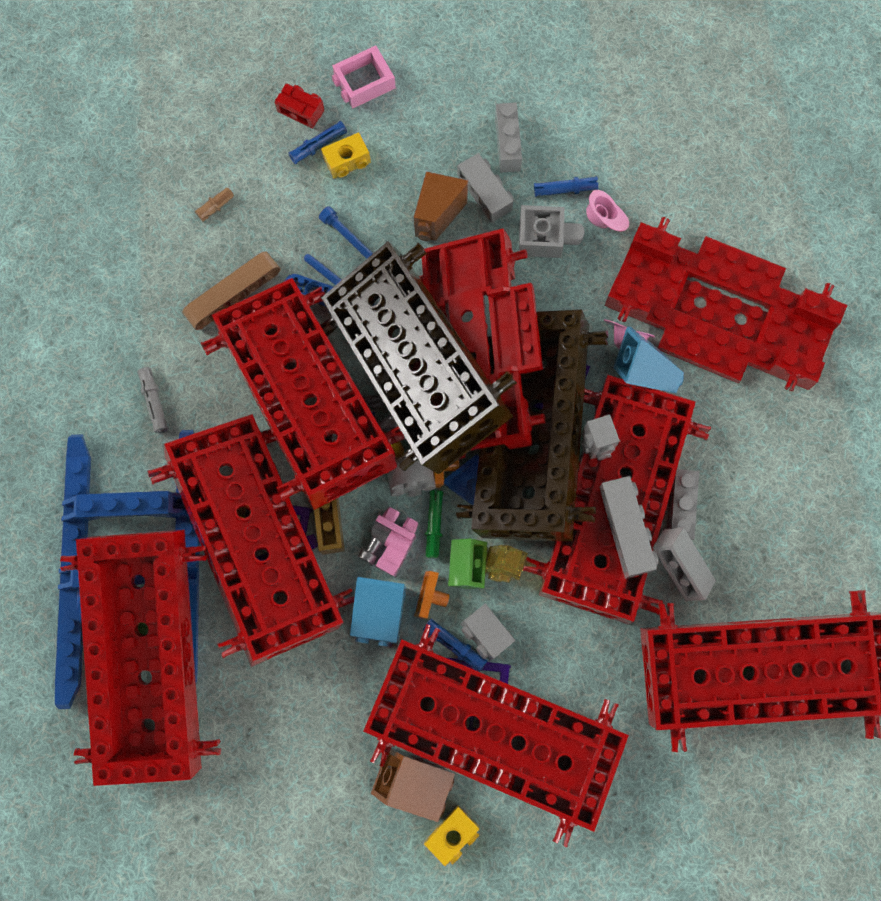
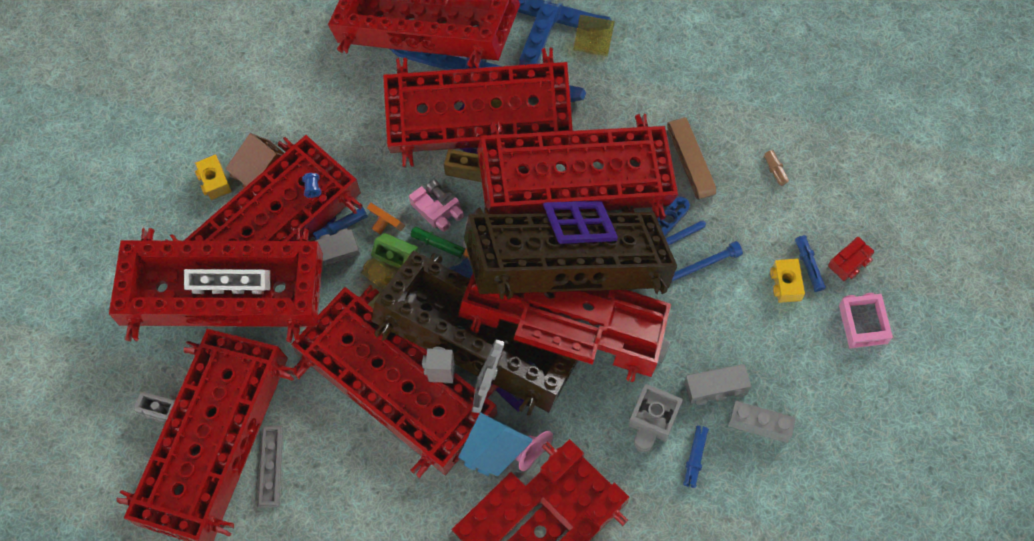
camera: 110 degrees right, 10 degrees down
light grey pin [137,367,169,433] -> none
dark azure slope [350,577,407,647] -> none
dark orange slope [414,171,468,241] -> none
bright pink piece [586,190,629,232] -> none
light grey brick [599,476,659,578] -> none
light grey brick [653,527,716,601] -> none
light grey brick [667,469,699,541] -> none
none -> red piece [109,228,323,343]
none -> light grey brick [134,392,175,423]
none -> white brick [184,269,270,294]
none -> light grey tile [258,426,283,508]
none -> blue bush [302,173,321,198]
none -> light grey wing [472,340,504,413]
none -> dark purple window [543,201,618,244]
none -> clear yellow plate [573,15,615,57]

